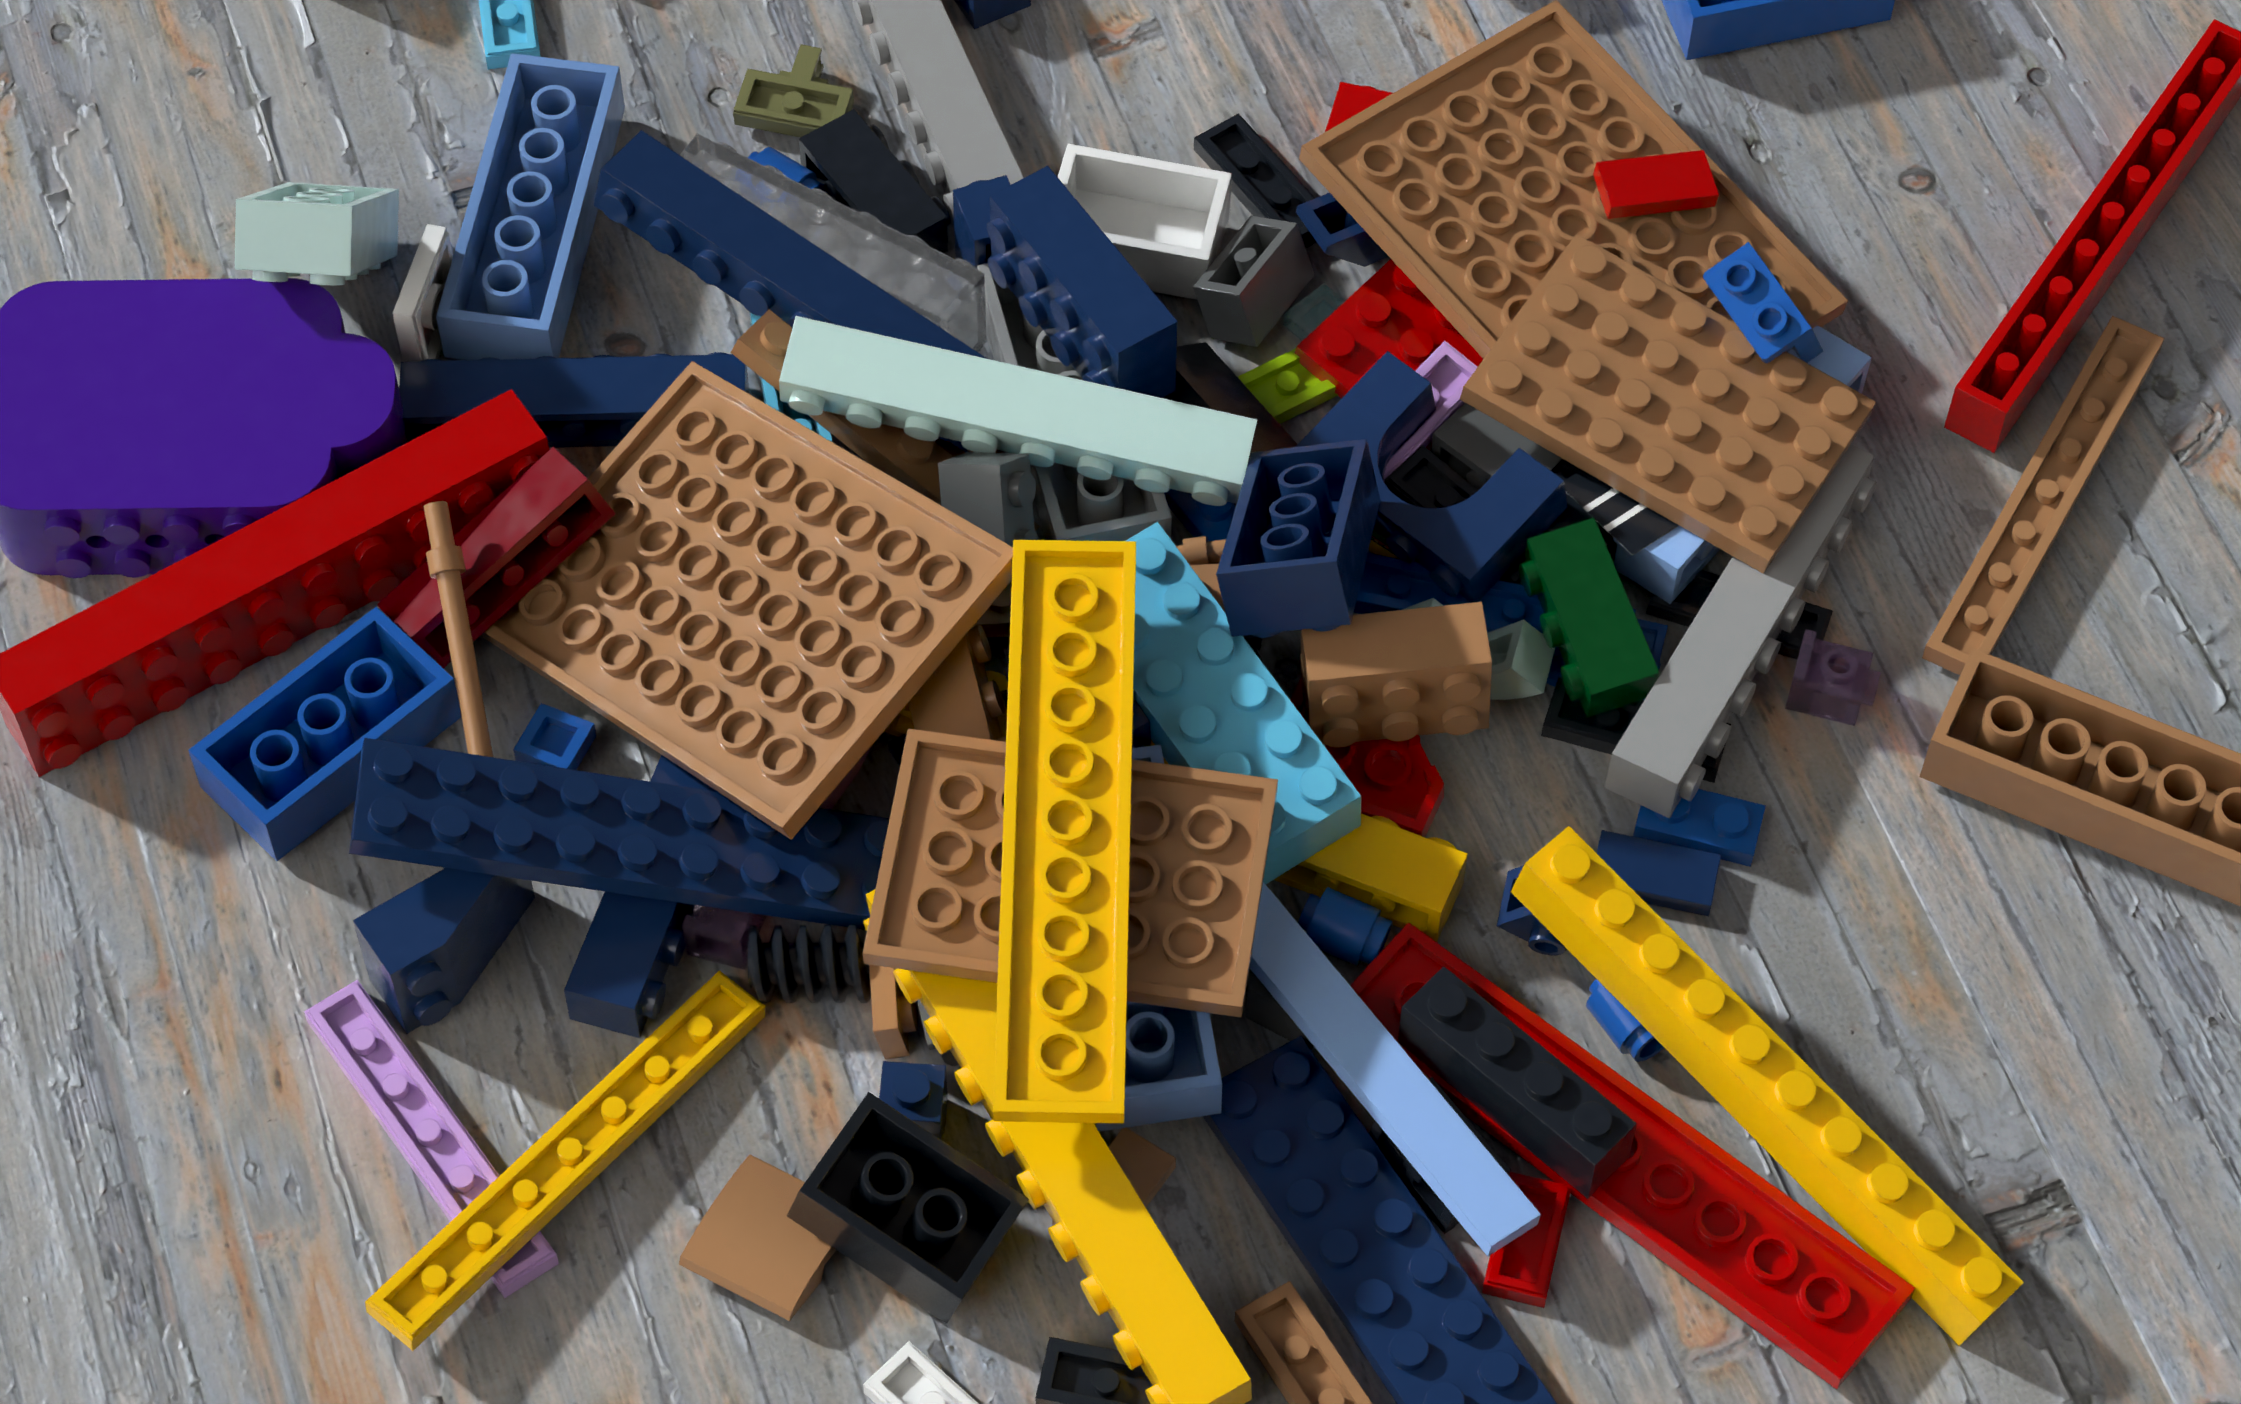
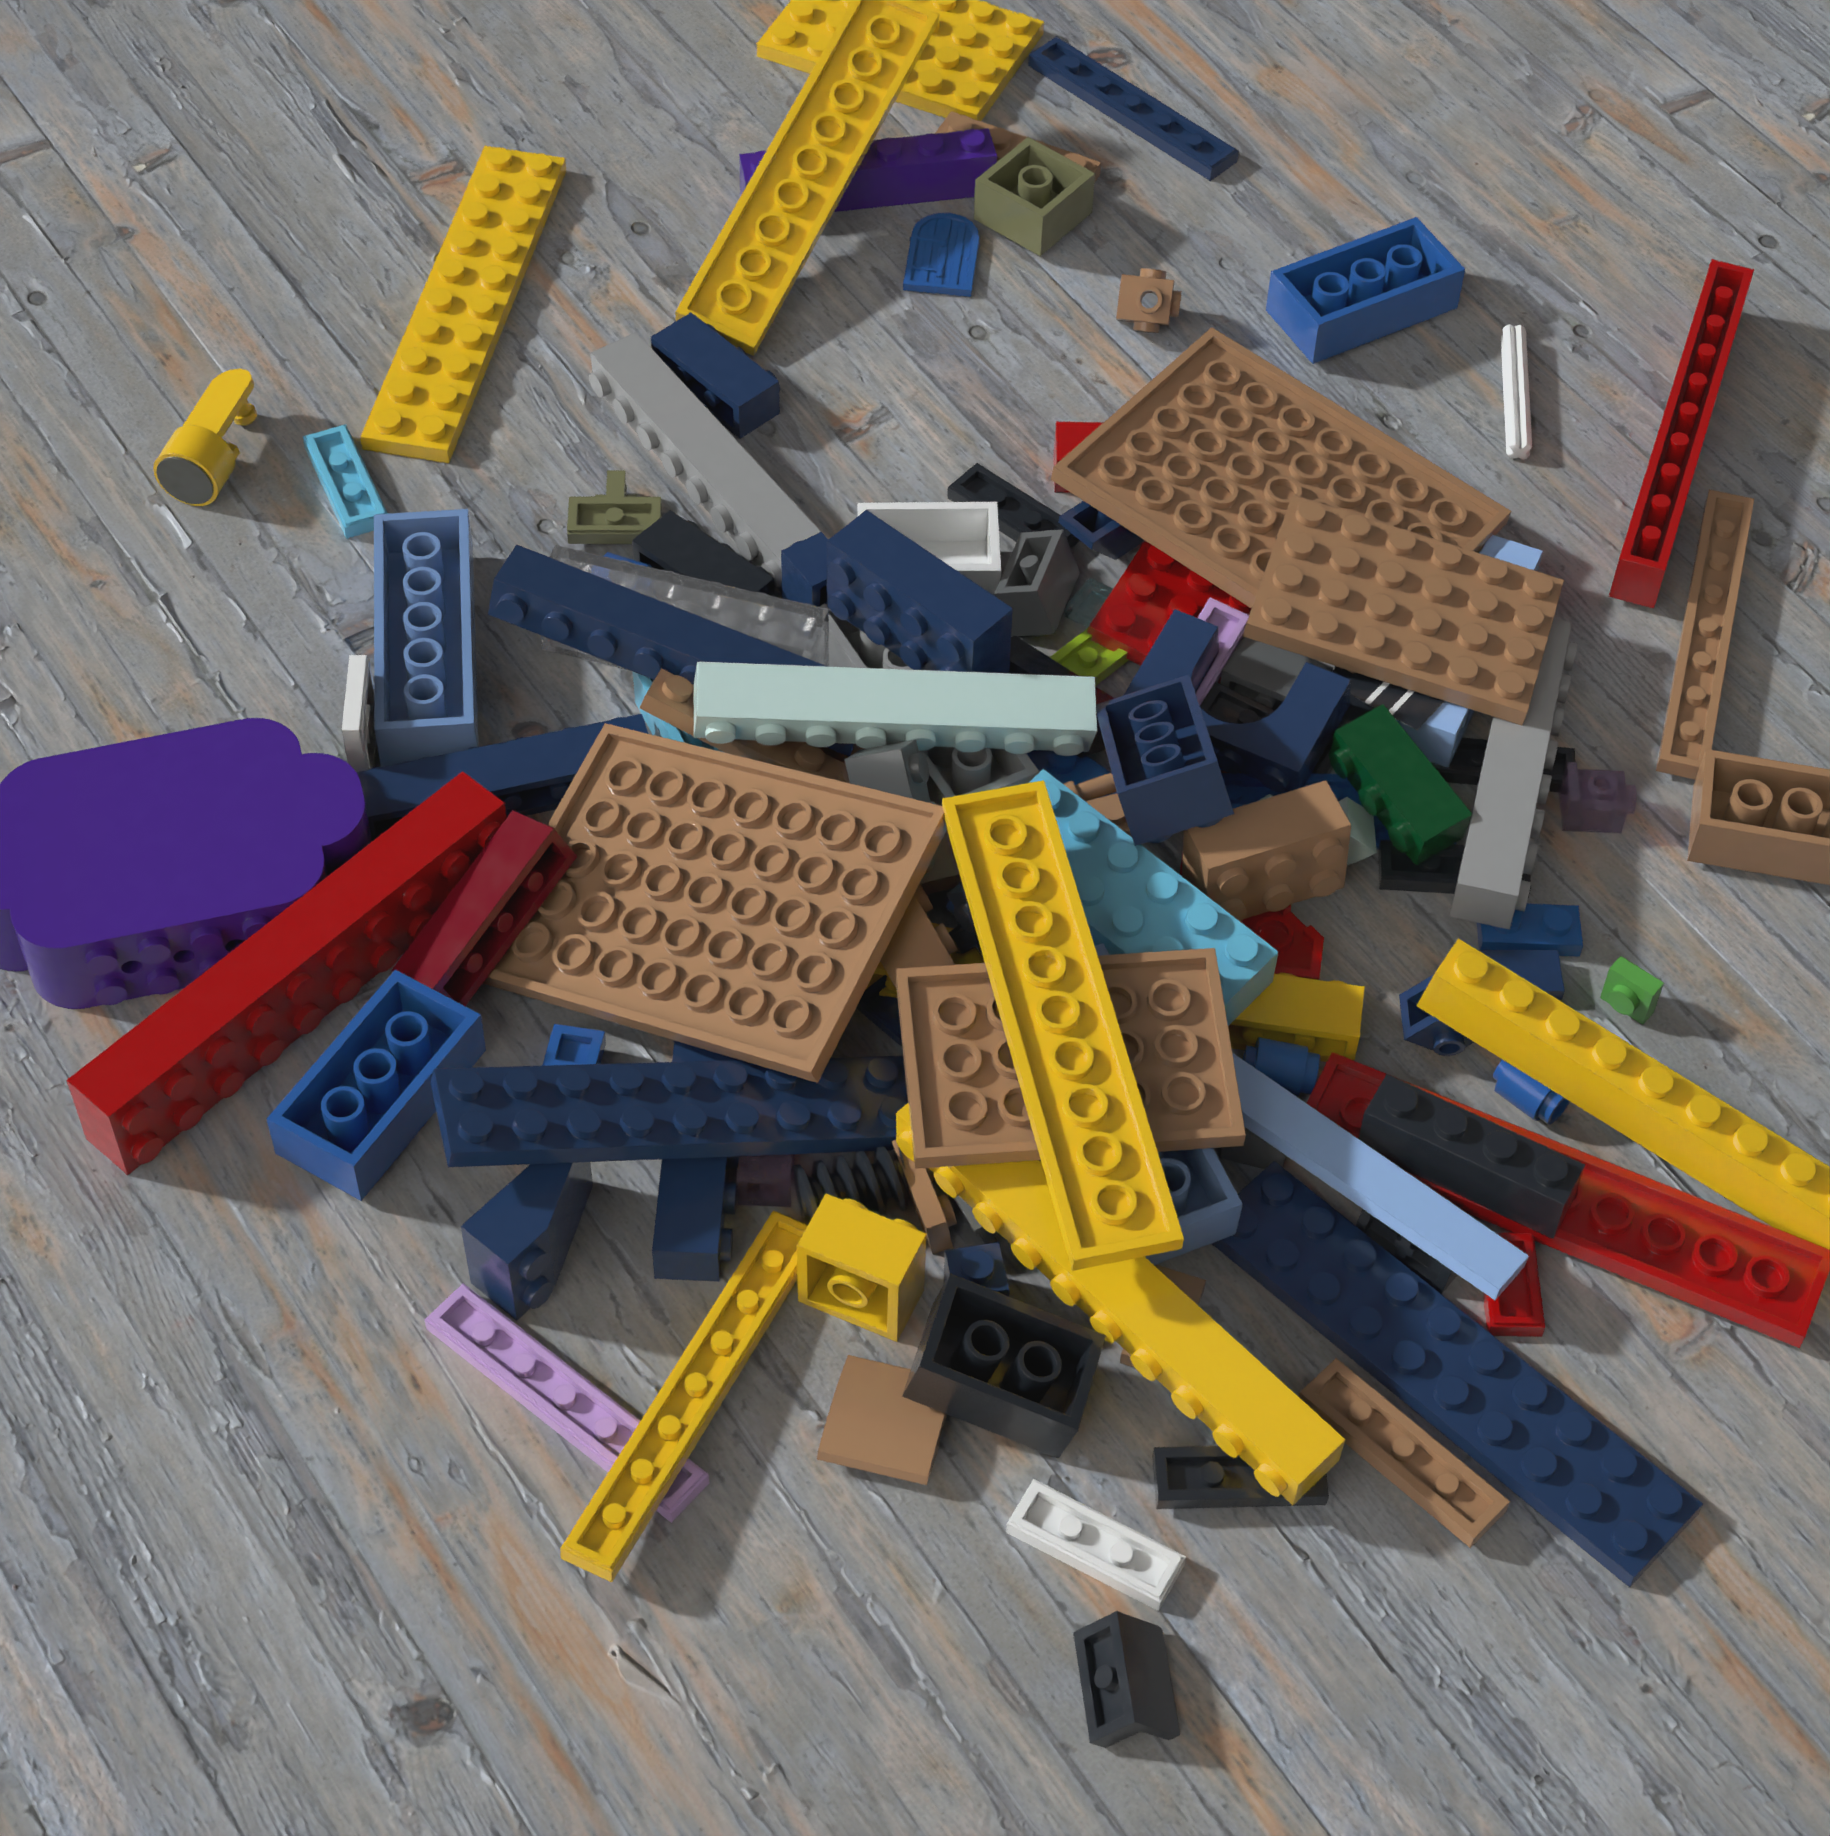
camera: 15 degrees left, 5 degrees down
light aqua brick [235,182,399,286] -> none
medium nougat bar [424,501,493,757] -> none
red tile [1593,150,1719,219] -> none
blue bracket [1703,242,1824,363] -> none
none -> yellow brick [797,1193,927,1342]
none -> white axle [1501,324,1532,460]
none -> bright green plate [1600,956,1664,1025]

